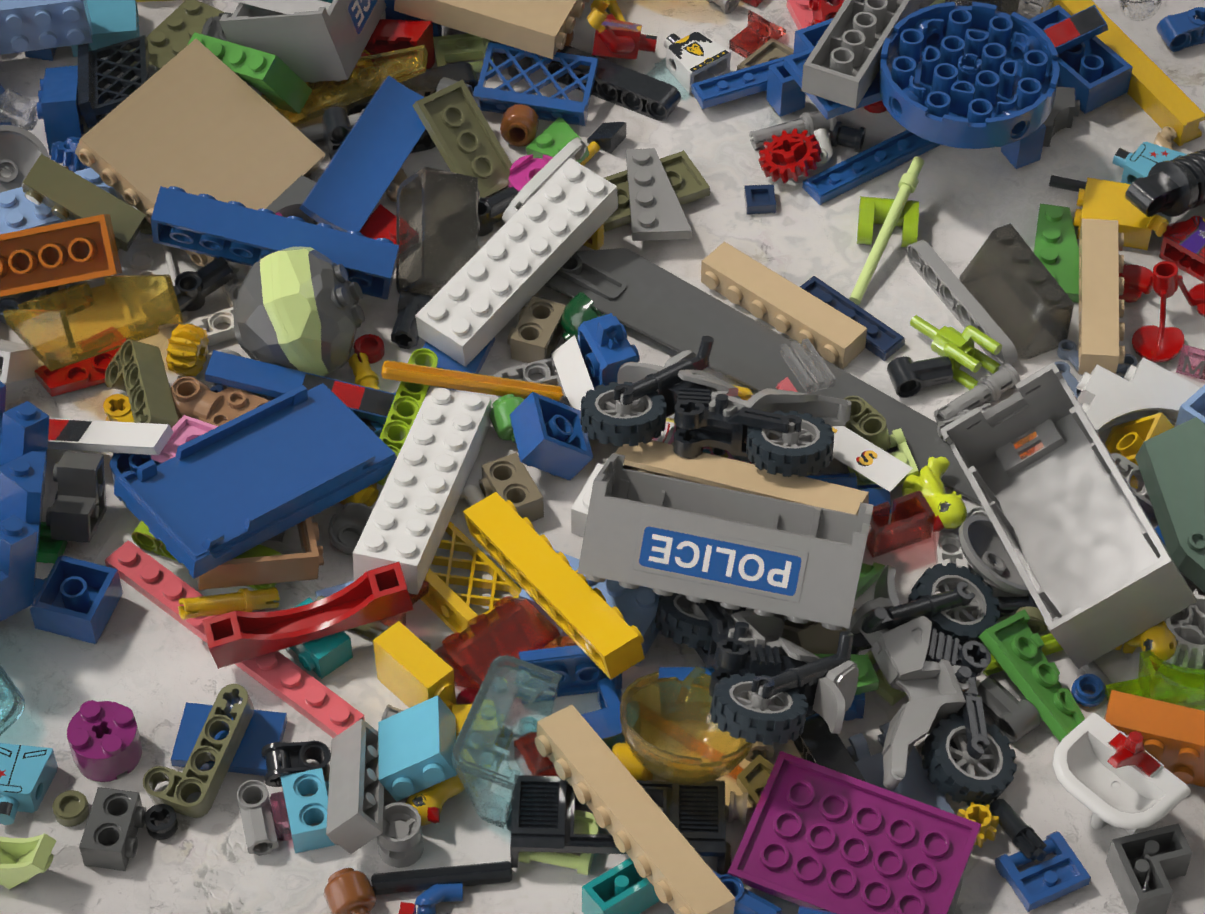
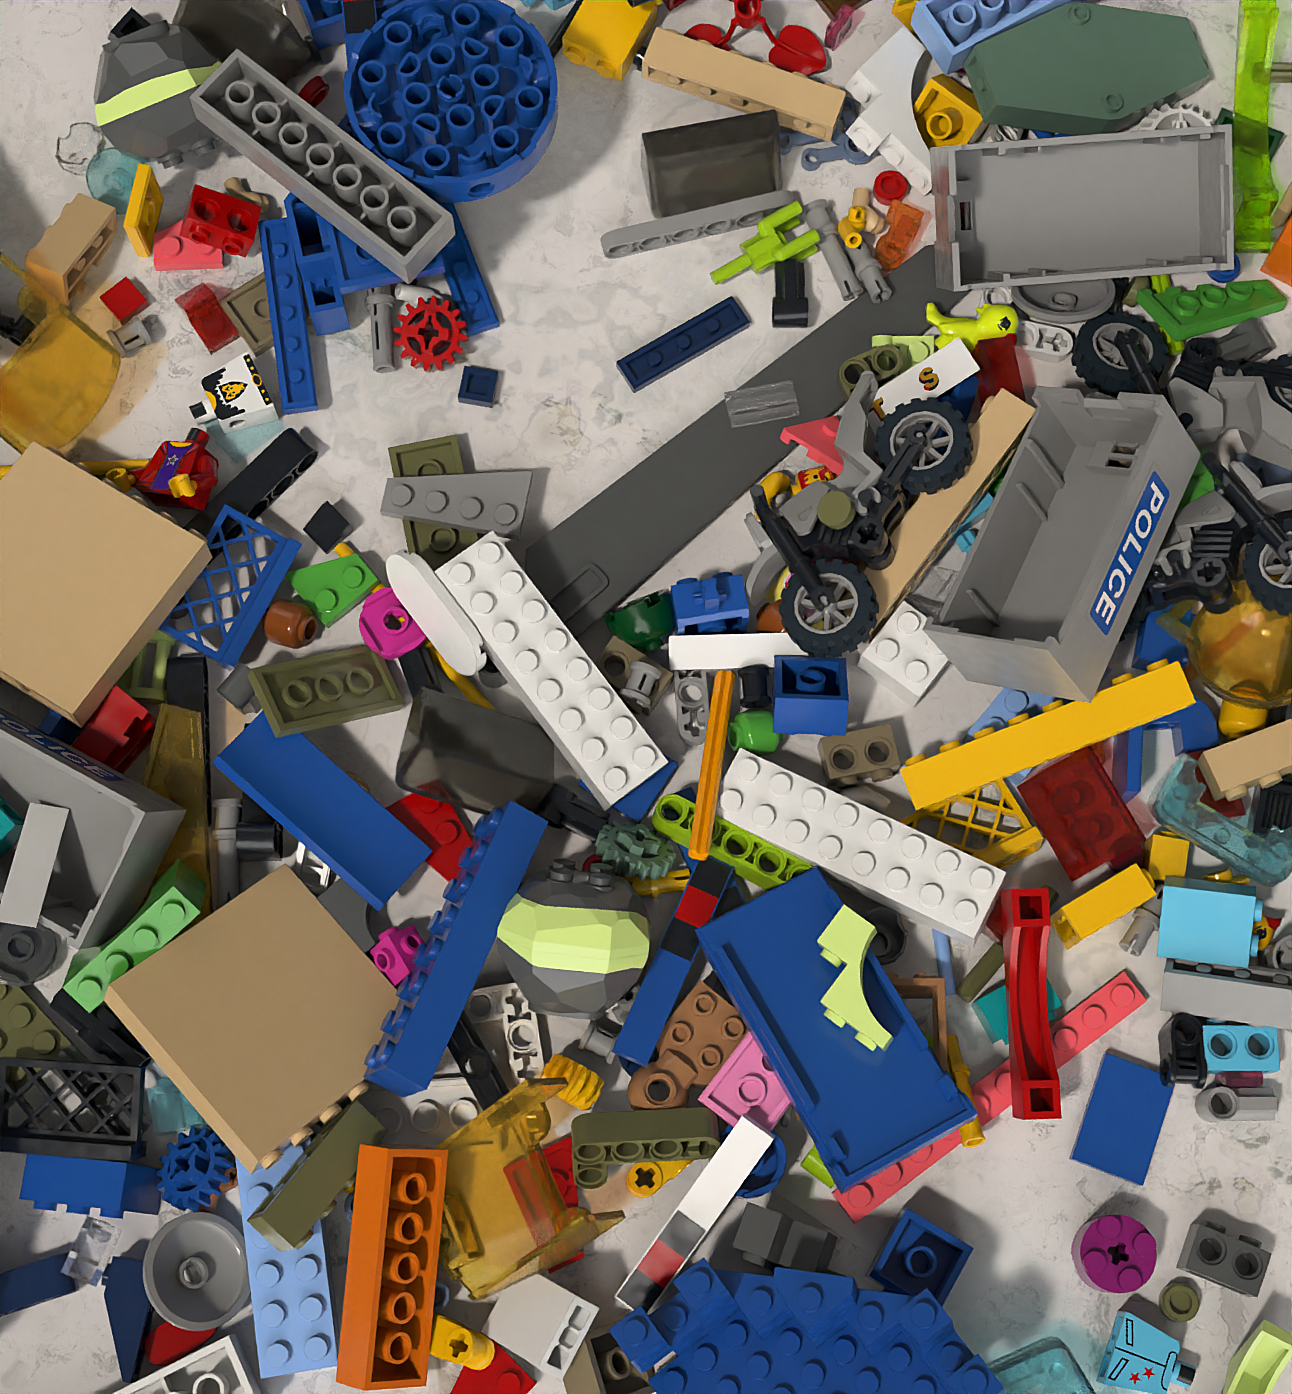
camera: 80 degrees left, 25 degrees up
olive beam [143,684,254,818] -> none
black bush [144,804,178,840] -> none
tan brick [701,242,867,369] -> none
yellowish green bar [849,157,924,305] -> none
lime connector [857,196,919,248] -> none
bright green wing [1028,203,1079,303] -> none
none -> sand green gear [595,821,675,881]
none -> light grey bush [619,661,661,707]
none -> olive tile [817,491,856,529]
none -> yellowish green arch [817,904,894,1051]
none -> yellow arm [838,206,867,248]

